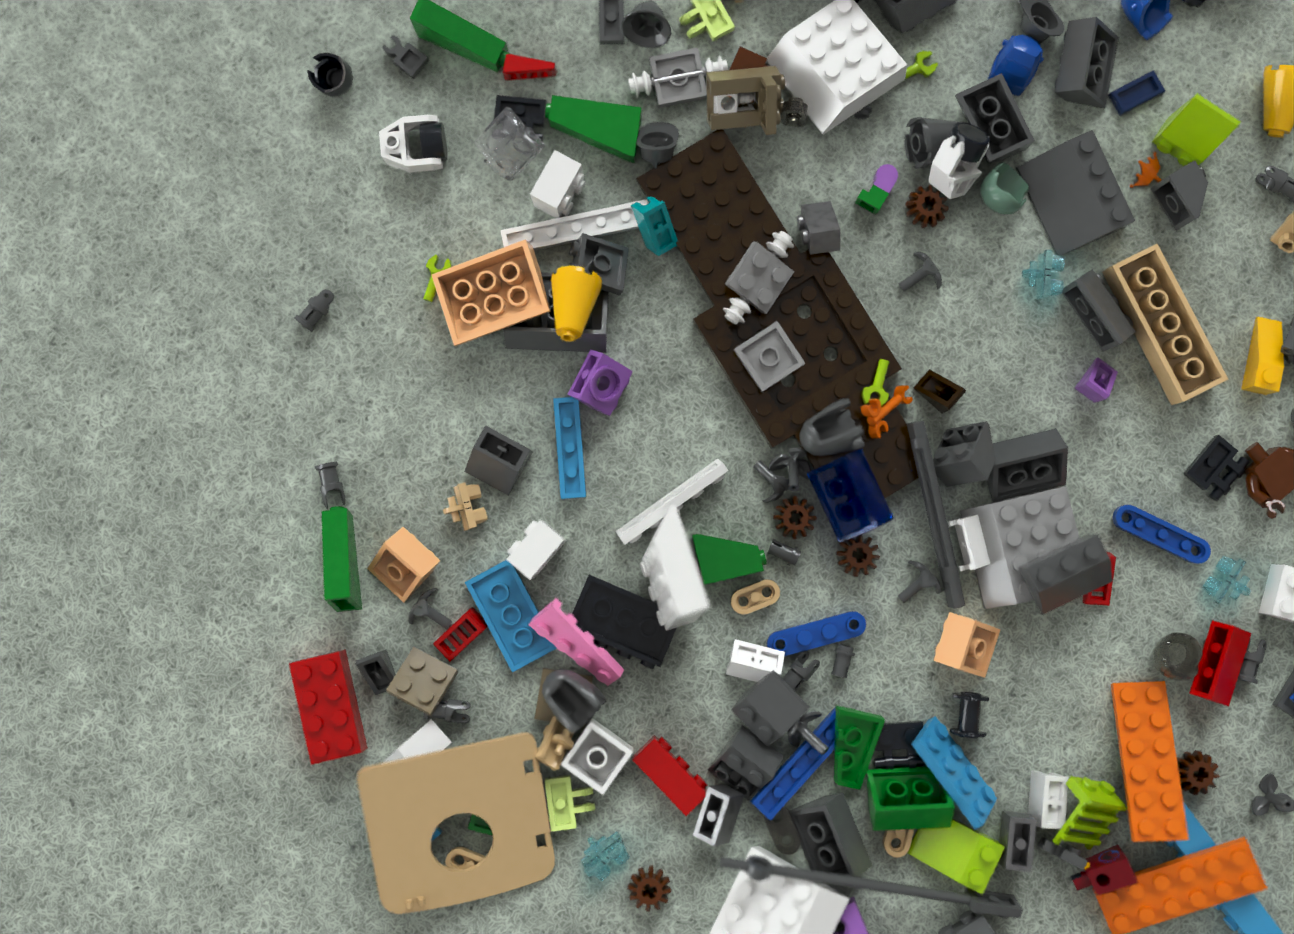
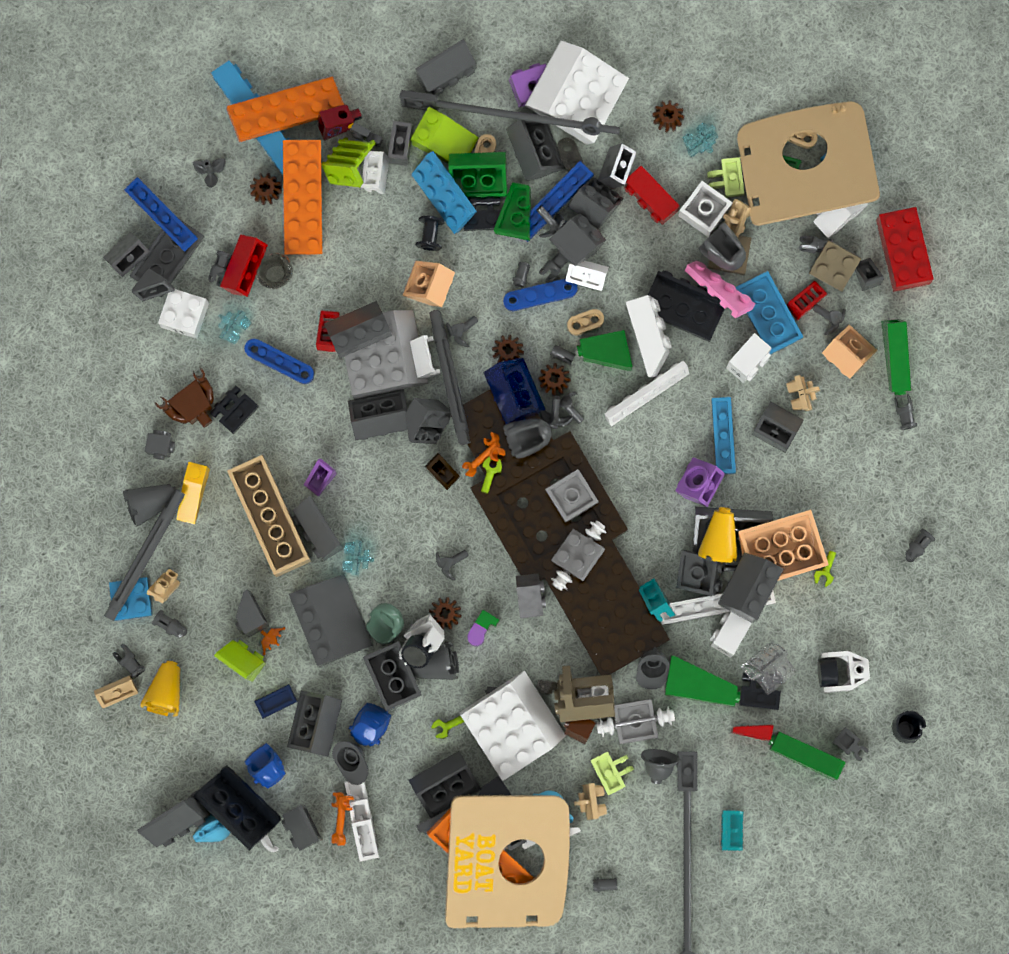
camera: 175 degrees left, 5 degrees down
none -> dark grey slope [718,553,783,623]

